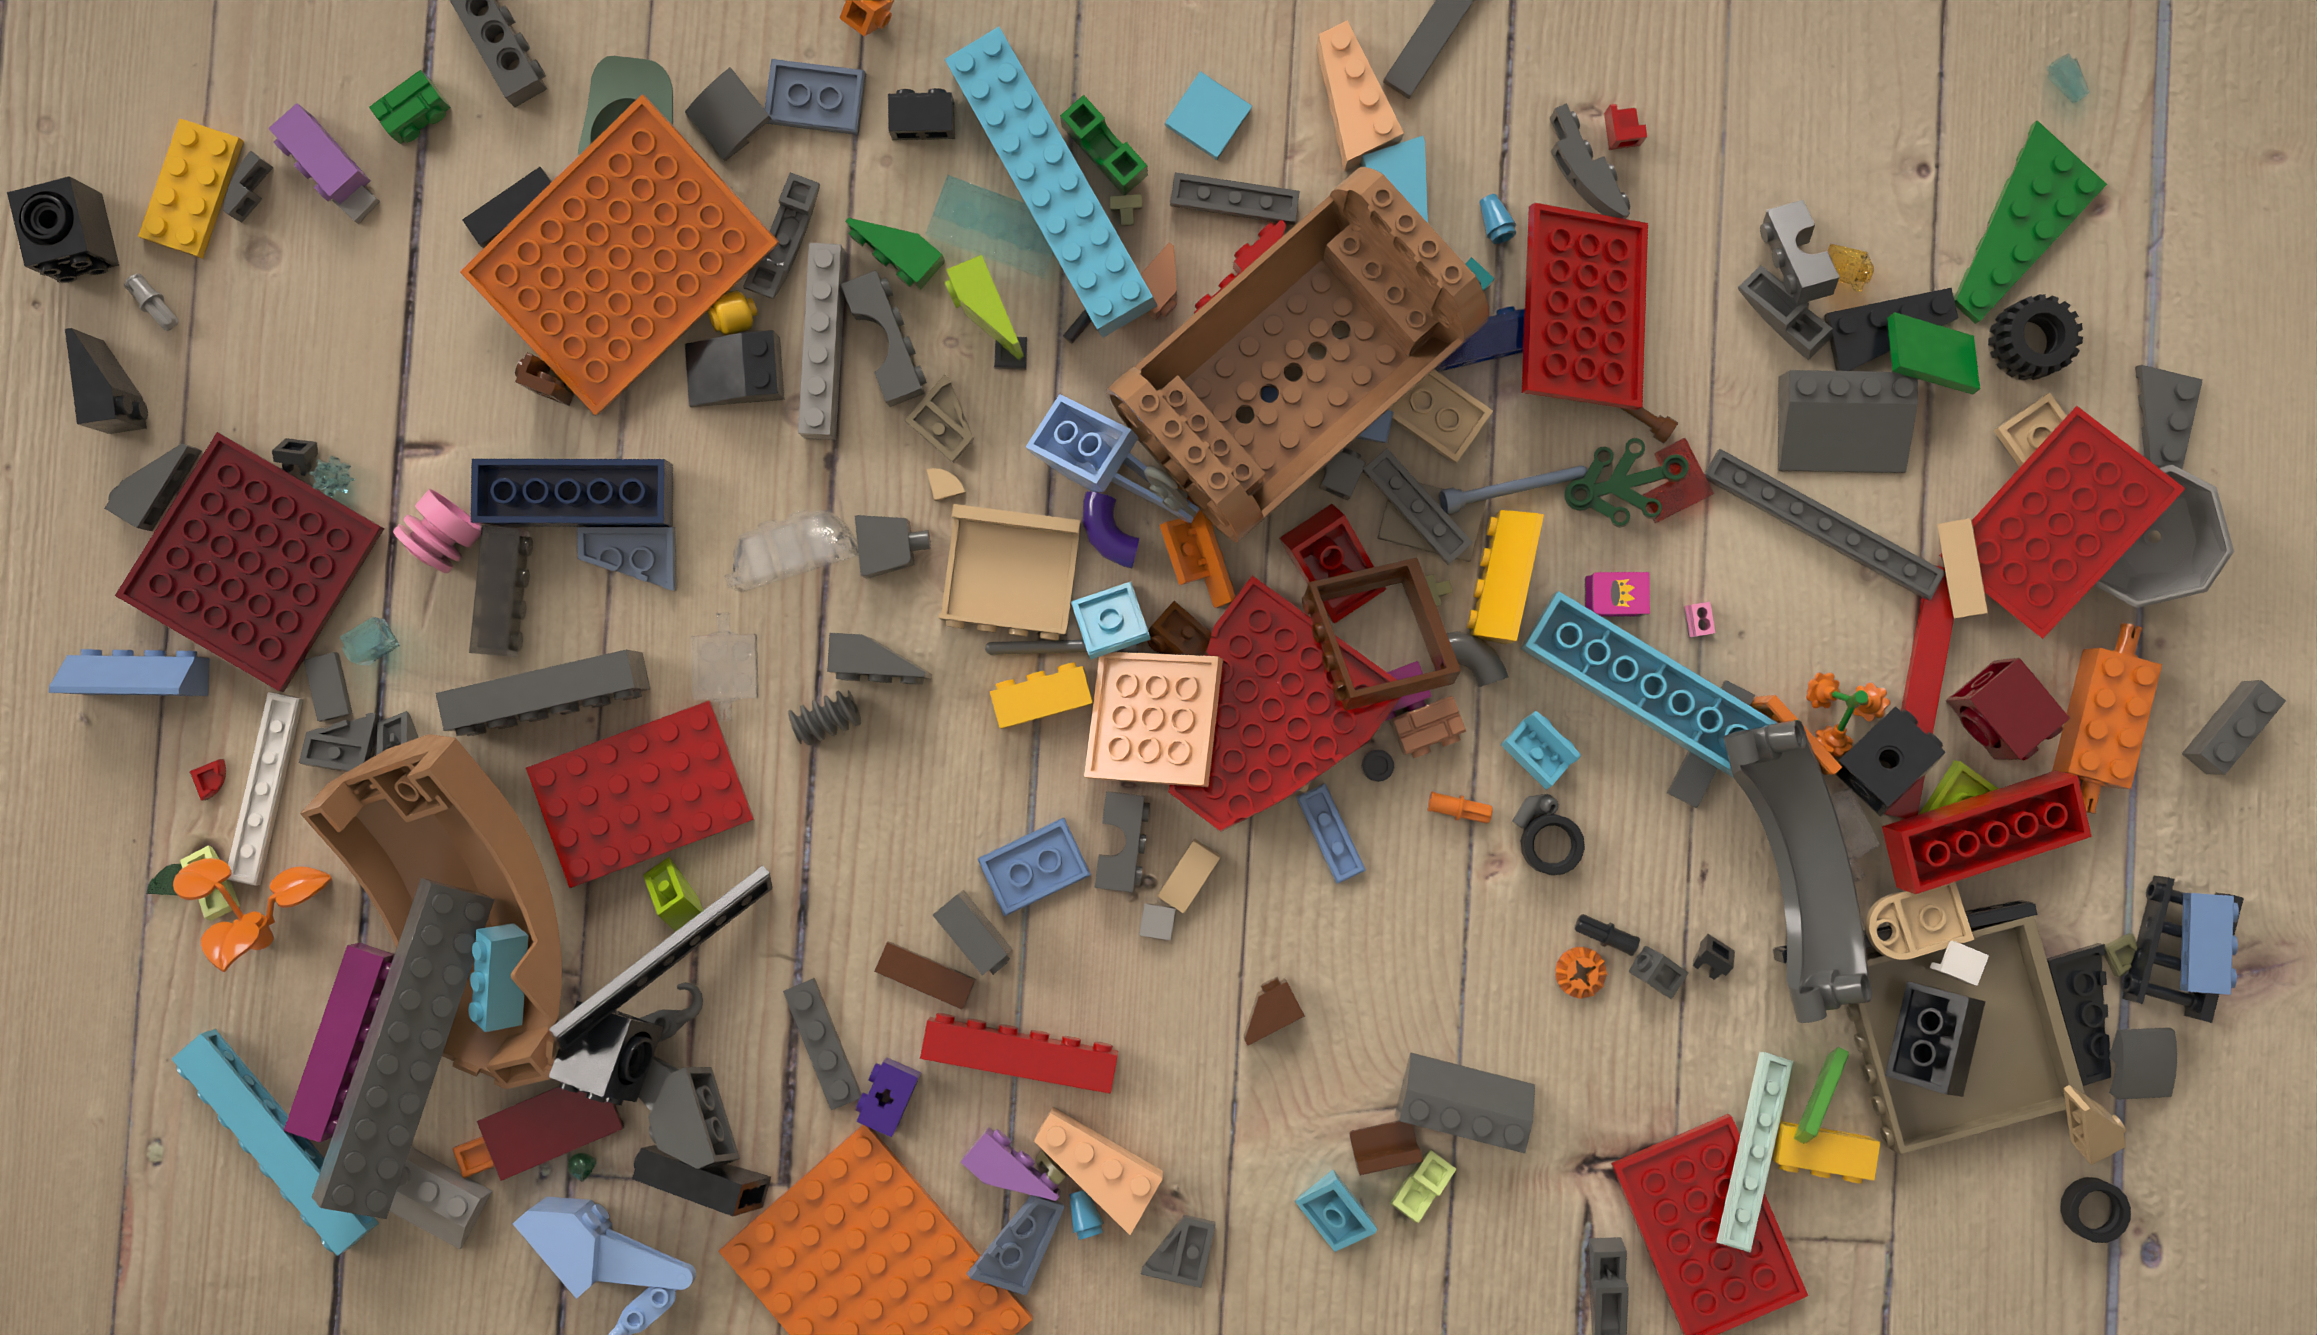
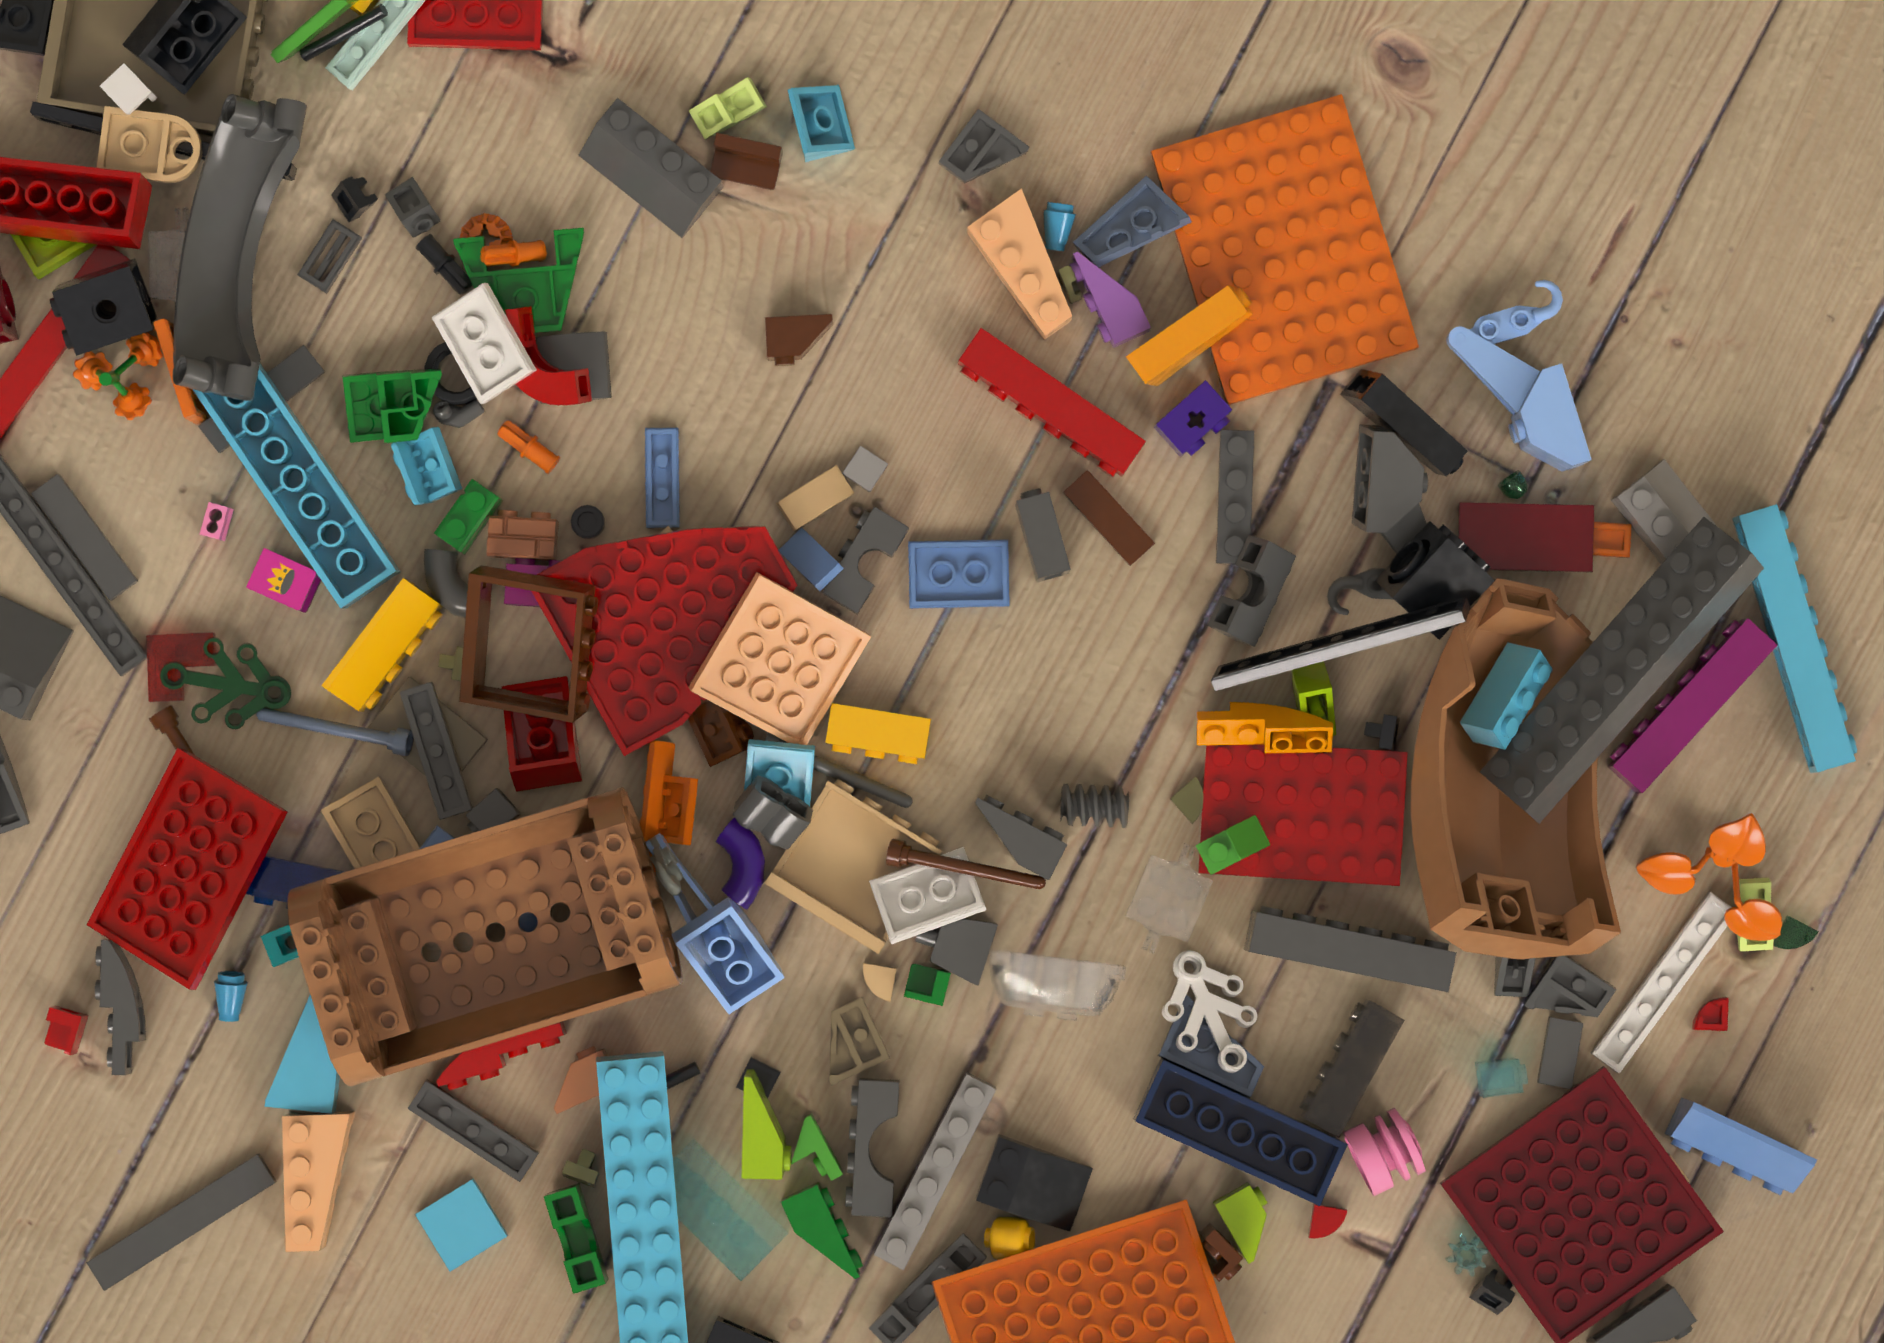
camera: 160 degrees left, 0 degrees up
none -> dark grey tile [31,474,138,601]
none -> dark grey tile [297,219,362,294]
none -> black bar [300,4,388,62]
none -> green slope [342,369,442,443]
none -> white tile [432,283,537,404]
none -> green brick [434,479,503,555]
none -> green wing [453,228,585,333]
none -> orange axle [480,240,547,267]
none -> red arch [505,306,592,406]
none -> dark grey slope [536,331,612,404]
none -> dark grey brick [733,775,813,849]
none -> medium blue tile [779,527,844,592]
none -> bright green slope [791,1113,844,1181]
none -> white tile [869,847,986,944]
none -> reddish brown piece [886,839,1046,889]
none -> green panel [903,964,951,1006]
none -> light orange slope [1126,285,1253,386]
none -> white plant [1162,950,1257,1073]
none -> olive tile [1170,777,1204,824]
none -> light orange slope [1196,702,1333,753]
none -> bright green slope [1196,815,1271,875]
none -> dark grey arch [1207,535,1296,647]
none -> lime slope [1213,1182,1268,1264]
none -> red tile [1308,1204,1347,1239]
none -> black tile [1364,714,1400,751]

